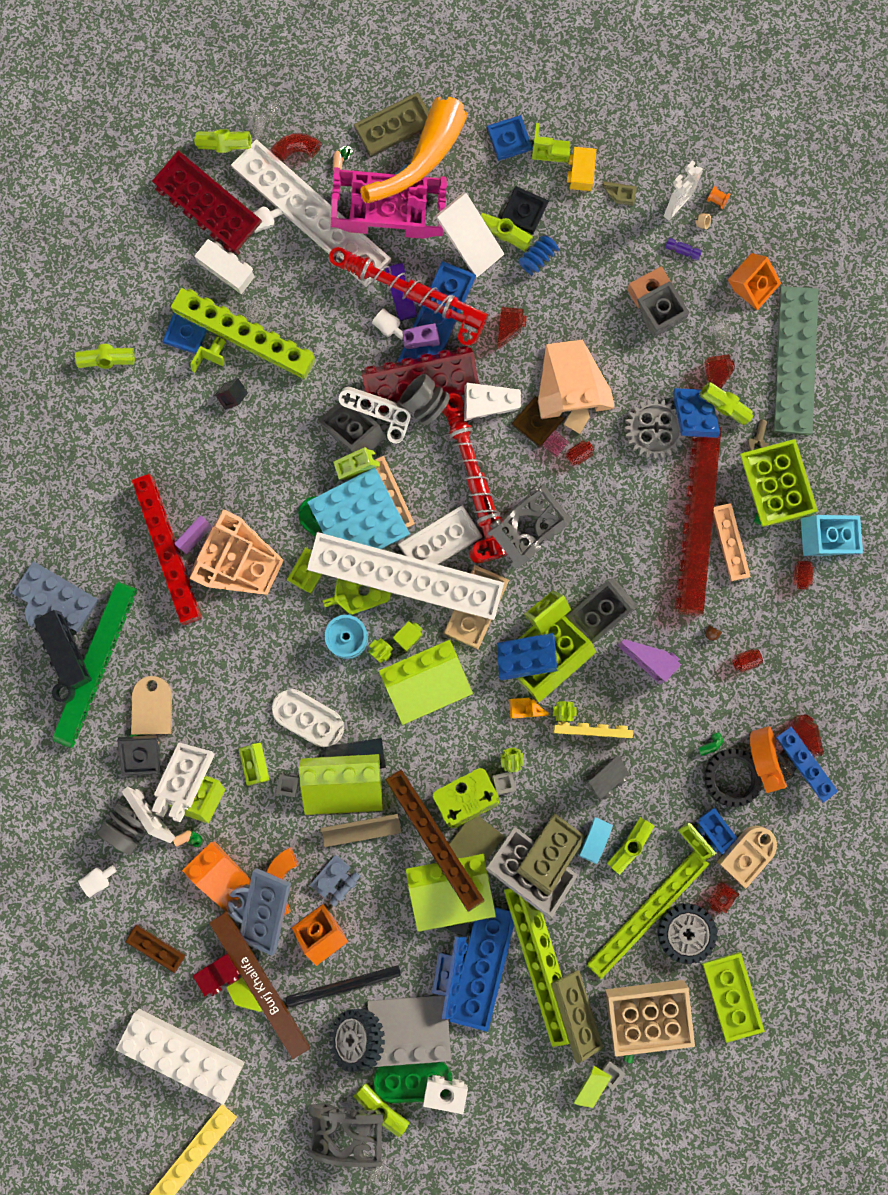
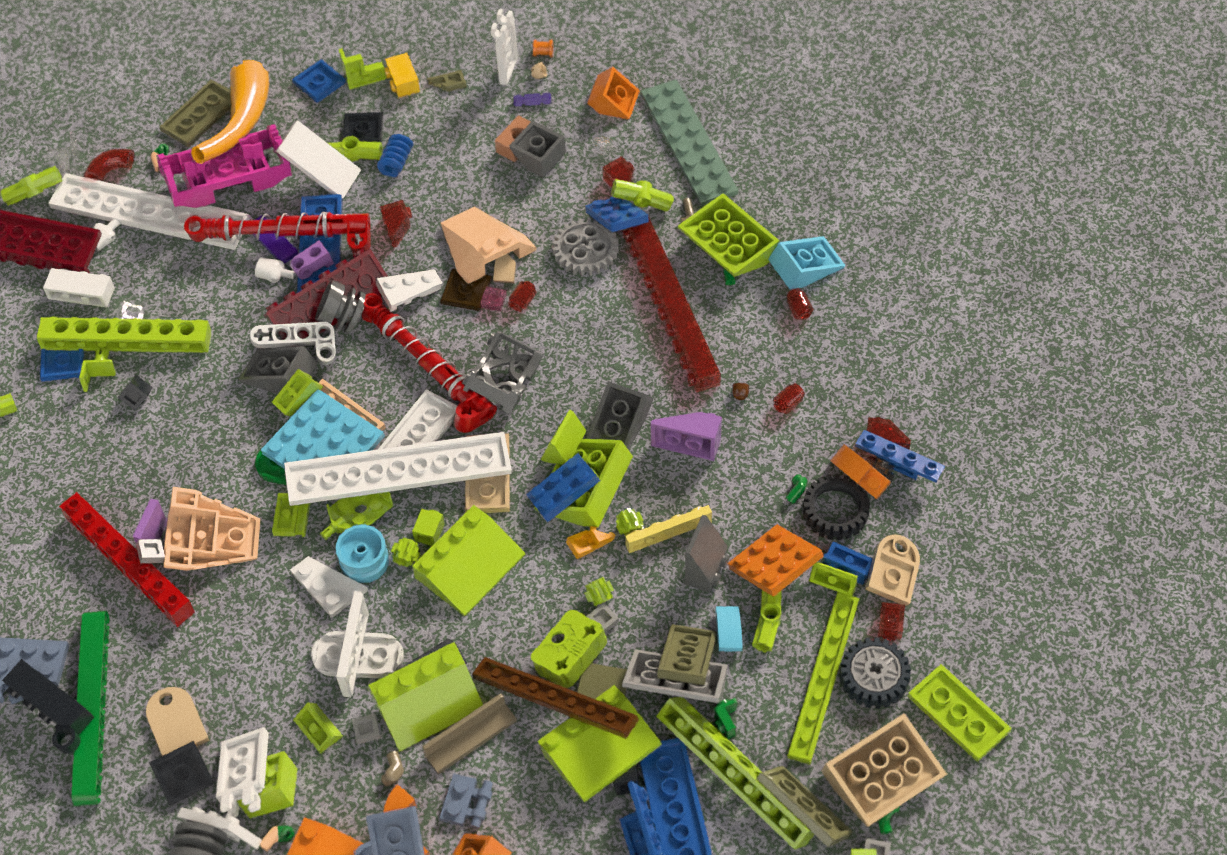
camera: 25 degrees left, 25 degrees down
light nougat plate [711,503,751,582] -> none
none -> plate [136,539,165,563]
none -> white wing [290,556,368,618]
none -> white tile [336,591,369,697]
none -> dark tan arm [381,751,404,786]
none -> green bracket [714,698,737,739]
none -> orange plate [728,524,824,597]

